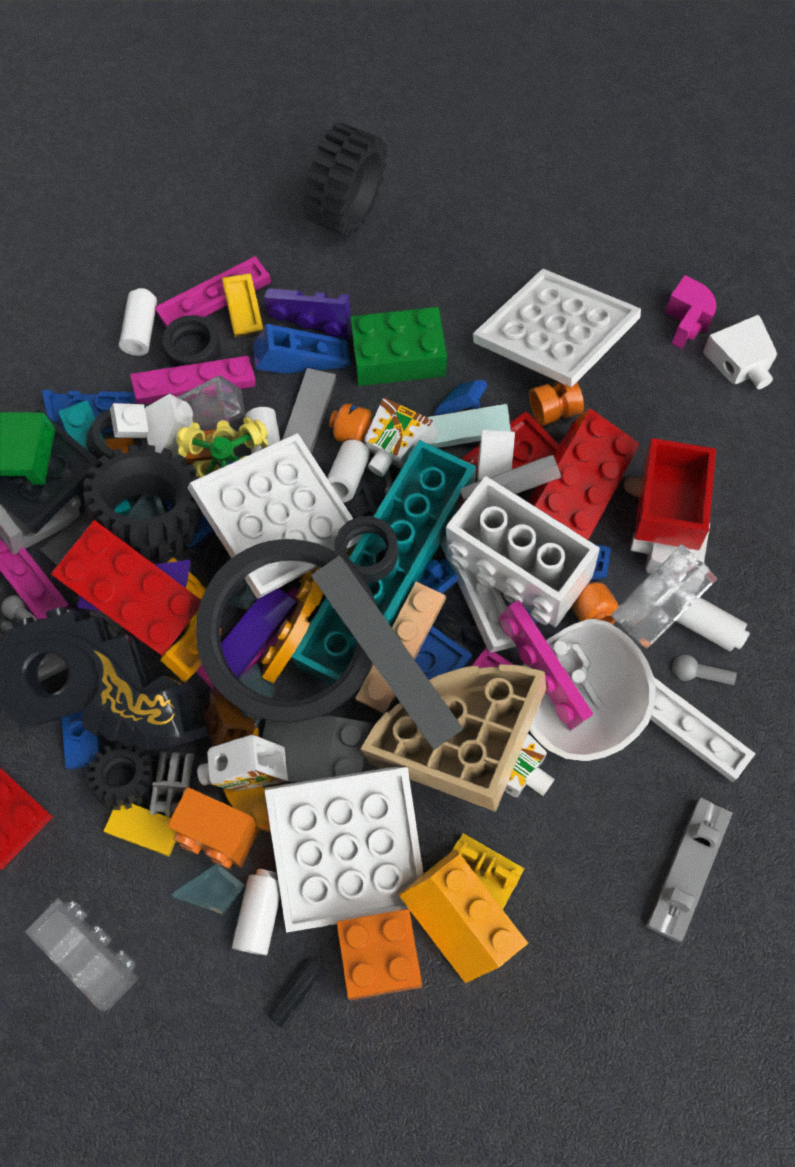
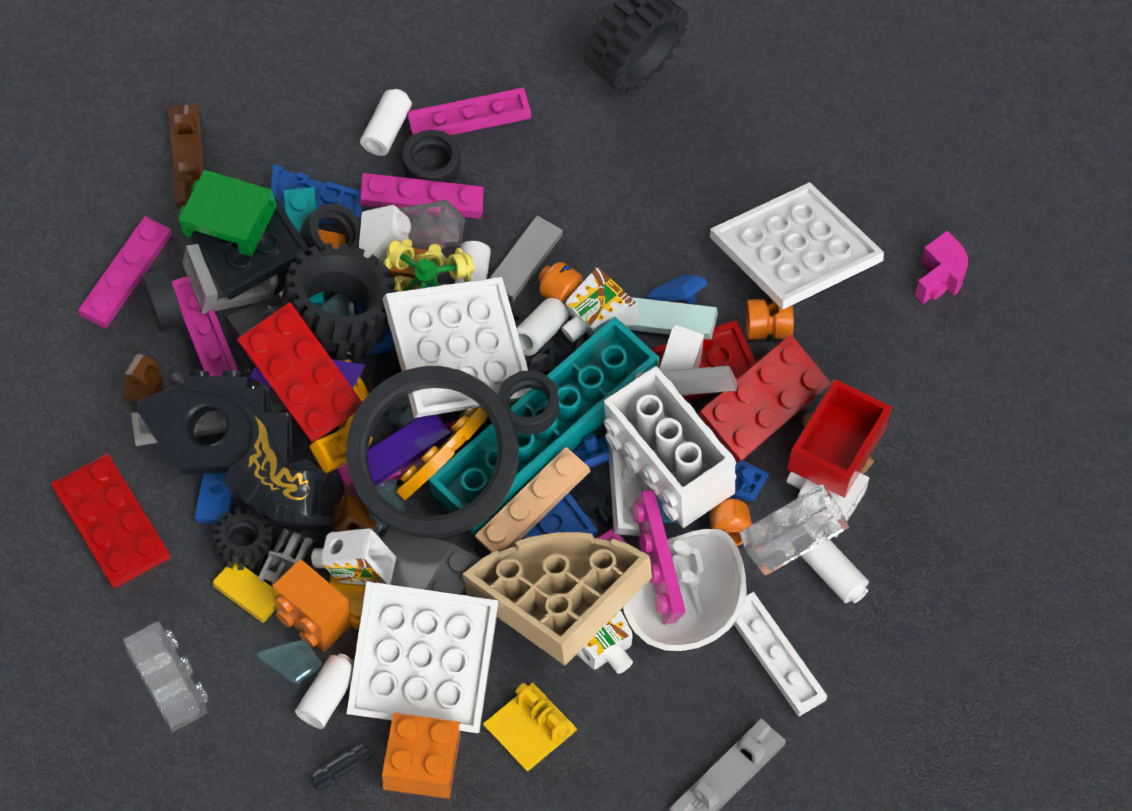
camera: 15 degrees right, 5 degrees down
light grey bar [1,595,37,621] -> none
white plate [110,403,149,438] -> none
yellow tile [222,273,263,337] -> none
blue slope [253,324,351,374] -> none
dark purple wing [264,288,351,339] -> none
dark grey tile [311,555,463,750] -> none
green brick [350,307,447,386] -> none
light orange slope [398,849,528,983] -> none
light grey bar [672,655,737,685] -> none
white torso [703,315,777,389] -> none

